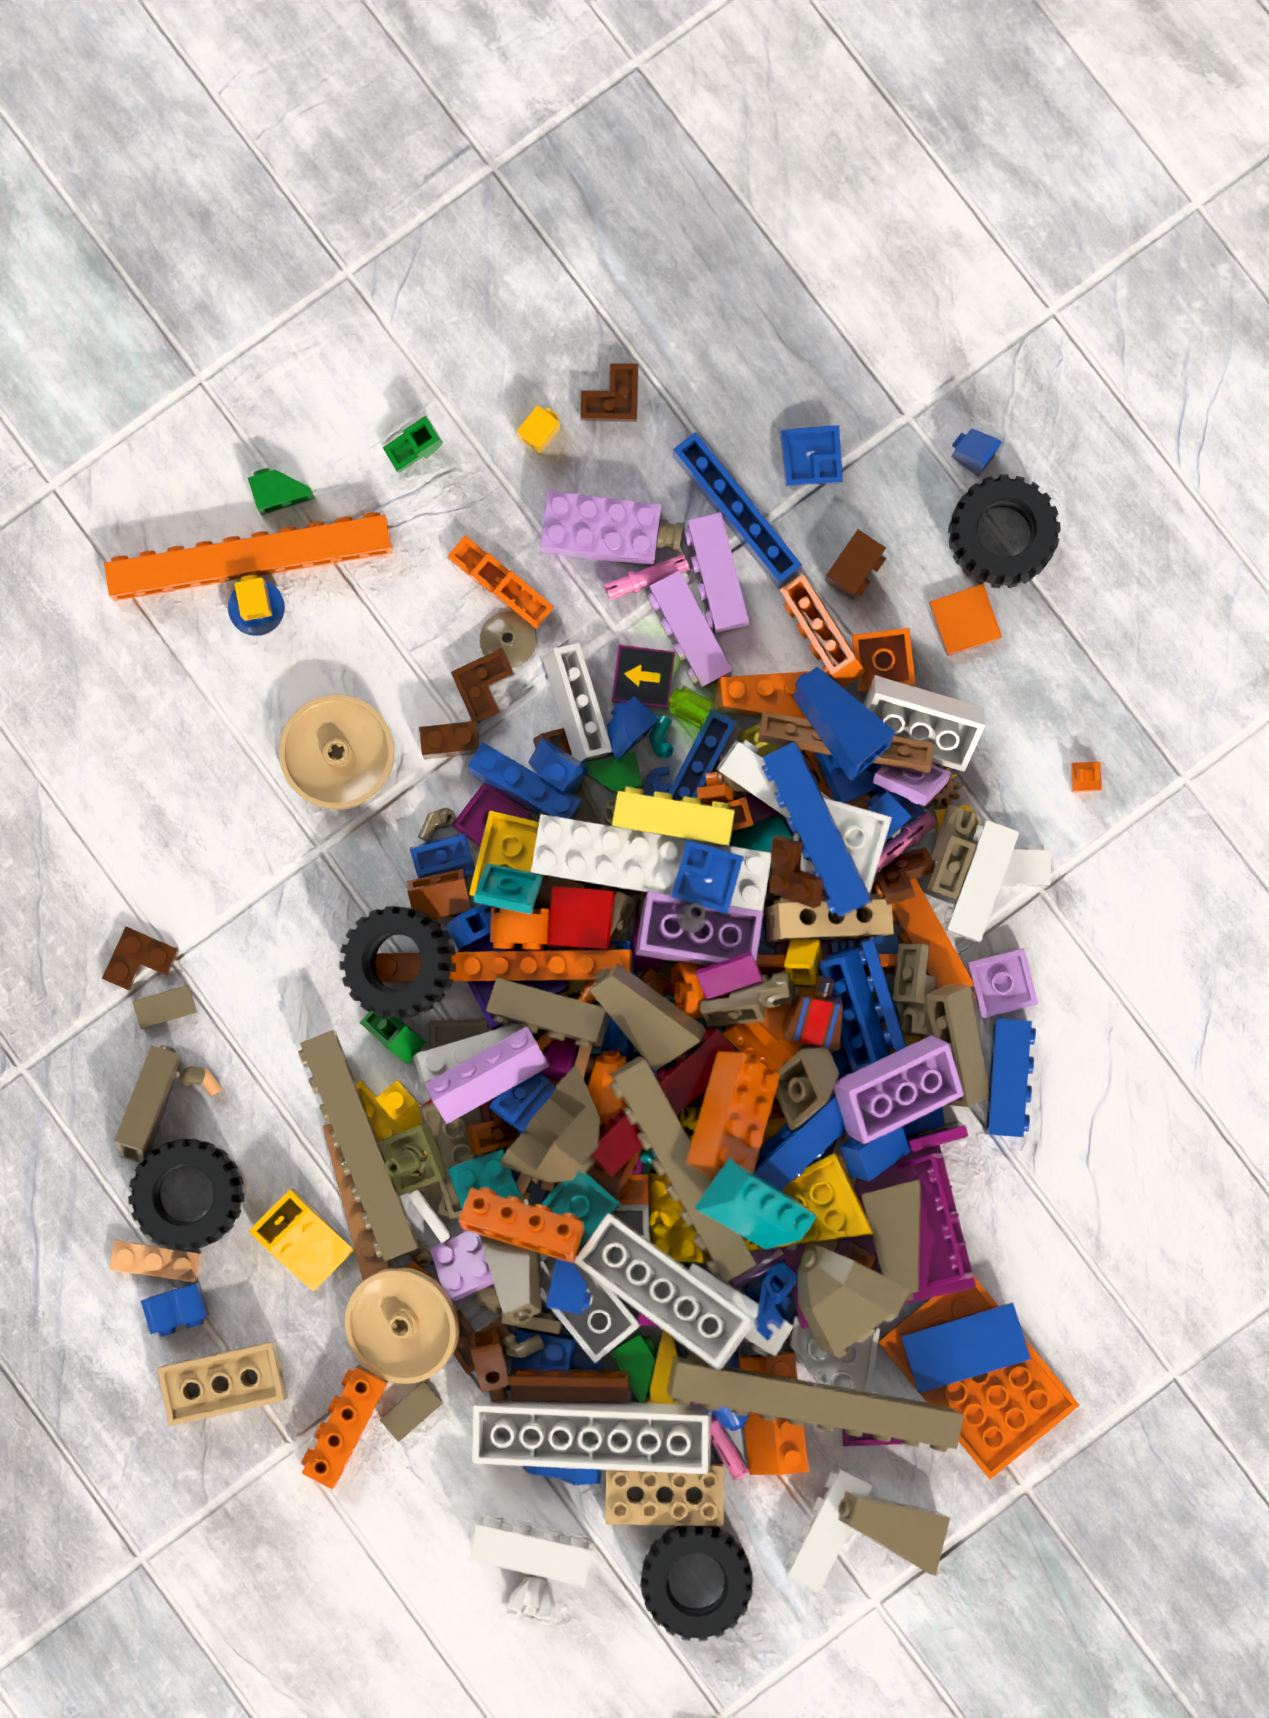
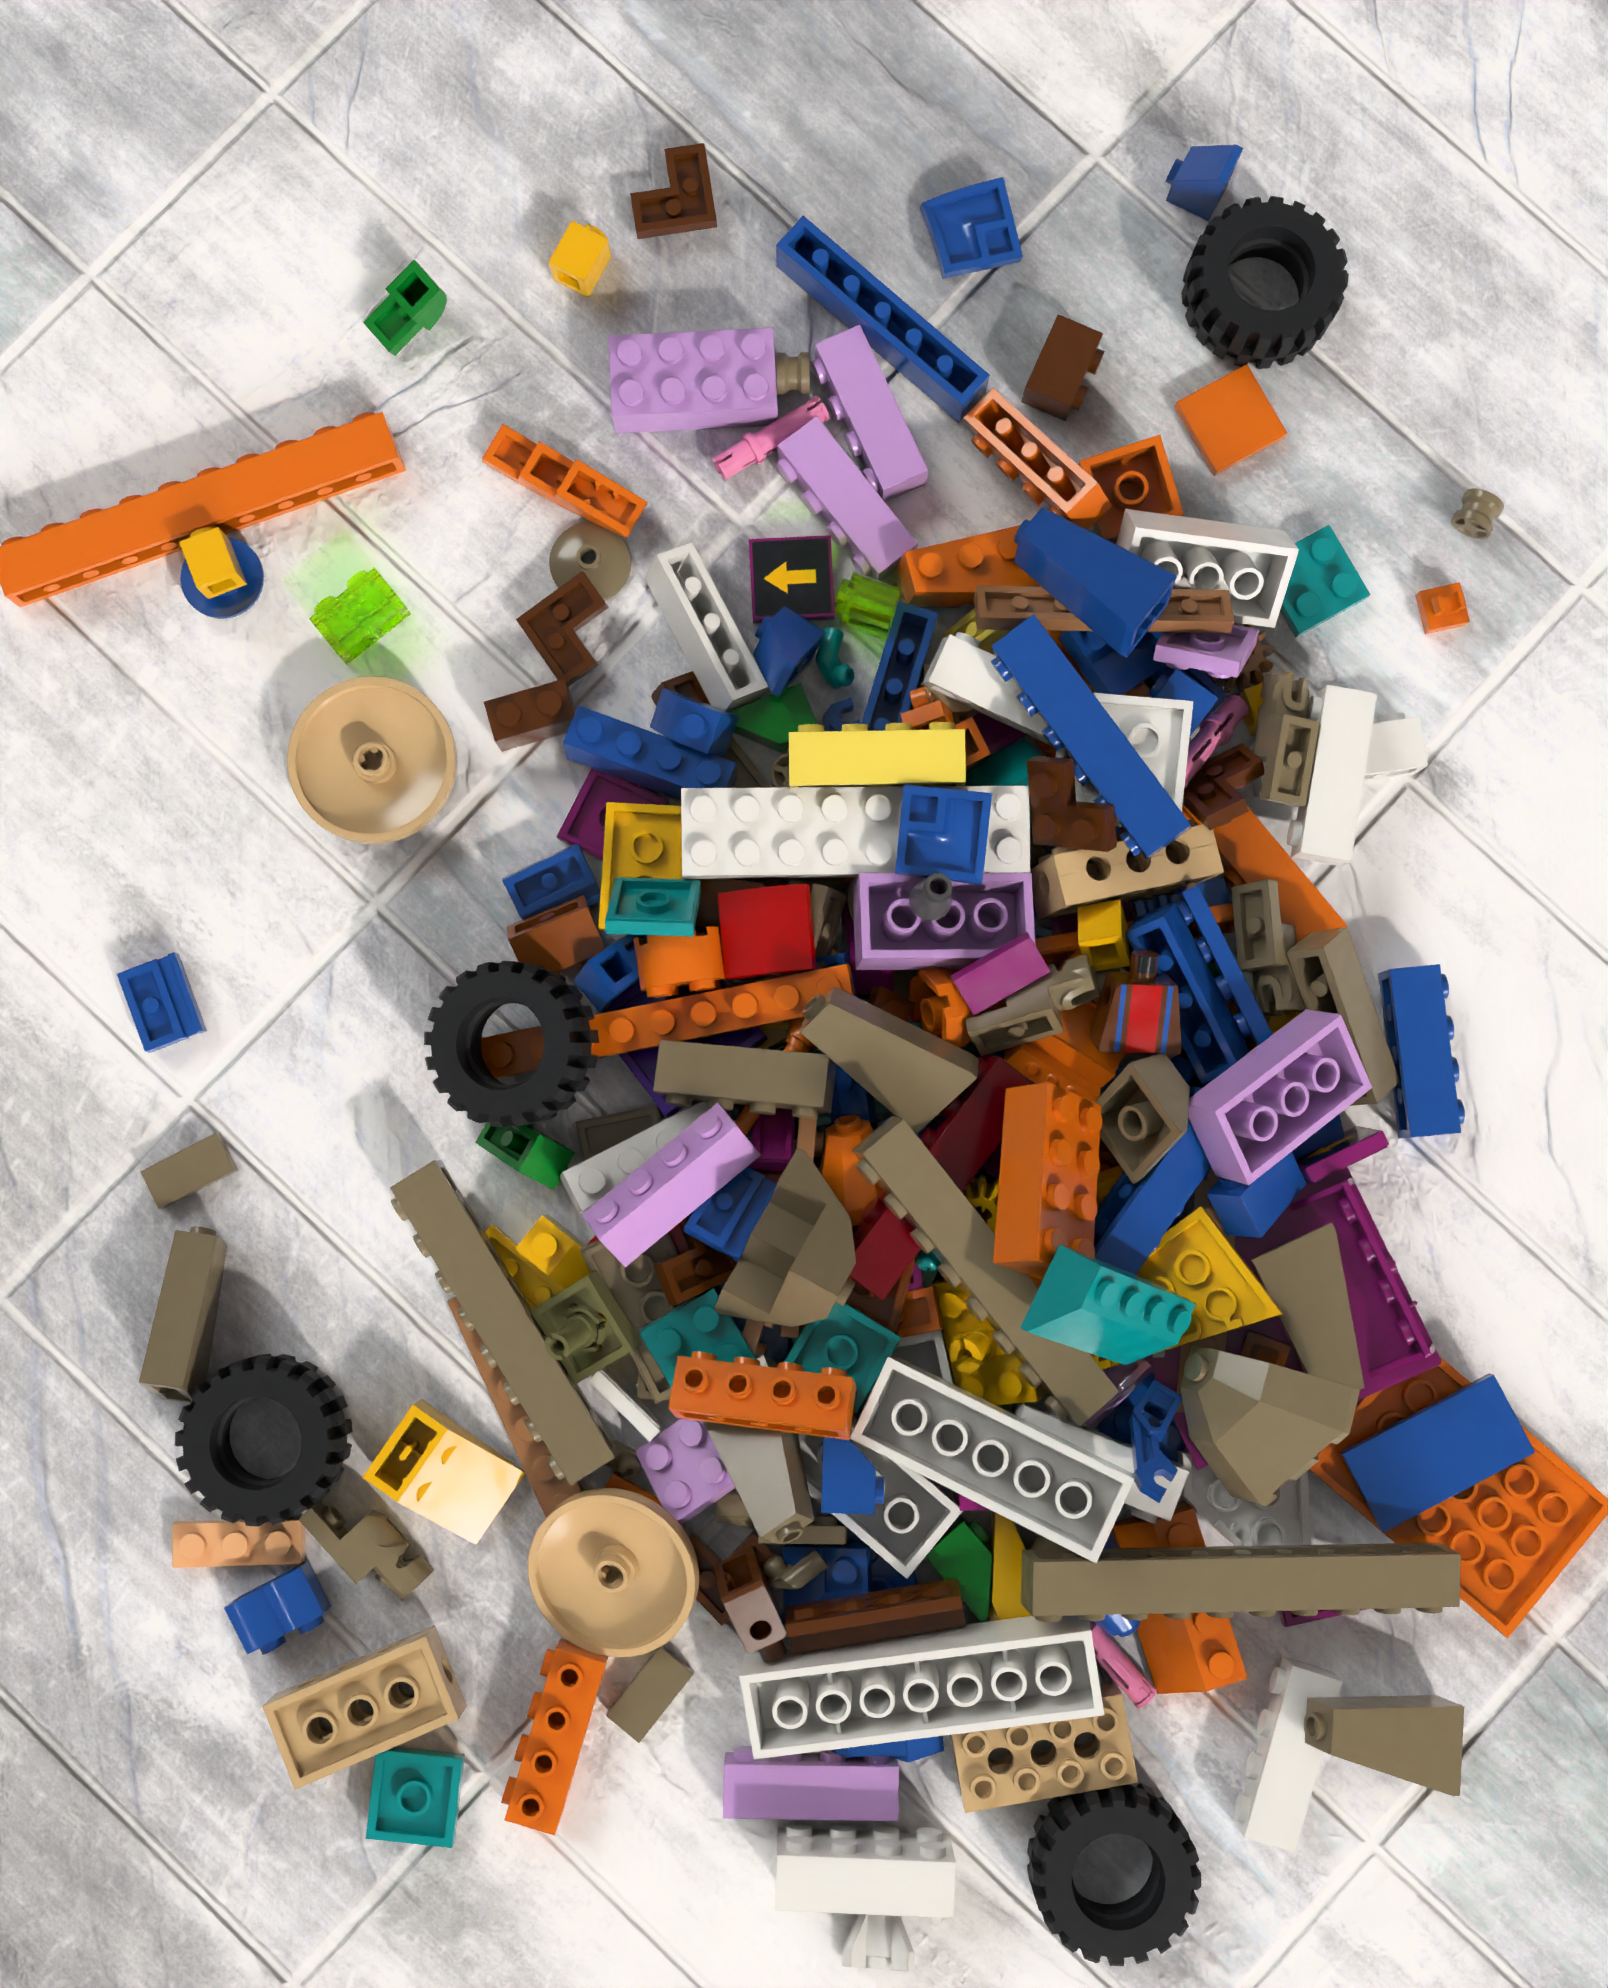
camera: 15 degrees left, 0 degrees up
reddish brown plate [102,926,179,991] -> none
arm [180,1066,223,1097] -> none
green slope [248,468,315,516] -> none
dark tan arm [418,808,456,842] -> none
lavender plate [967,948,1038,1019] -> none
none -> blue plate [117,952,207,1053]
none -> dark tan plate [298,1501,434,1601]
none -> clear neon green brick [309,567,411,665]
none -> teal plate [365,1747,465,1848]
none -> lavender brick [723,1746,899,1821]
none -> teal plate [1280,525,1371,638]
none -> dark tan wheel [1451,488,1504,539]

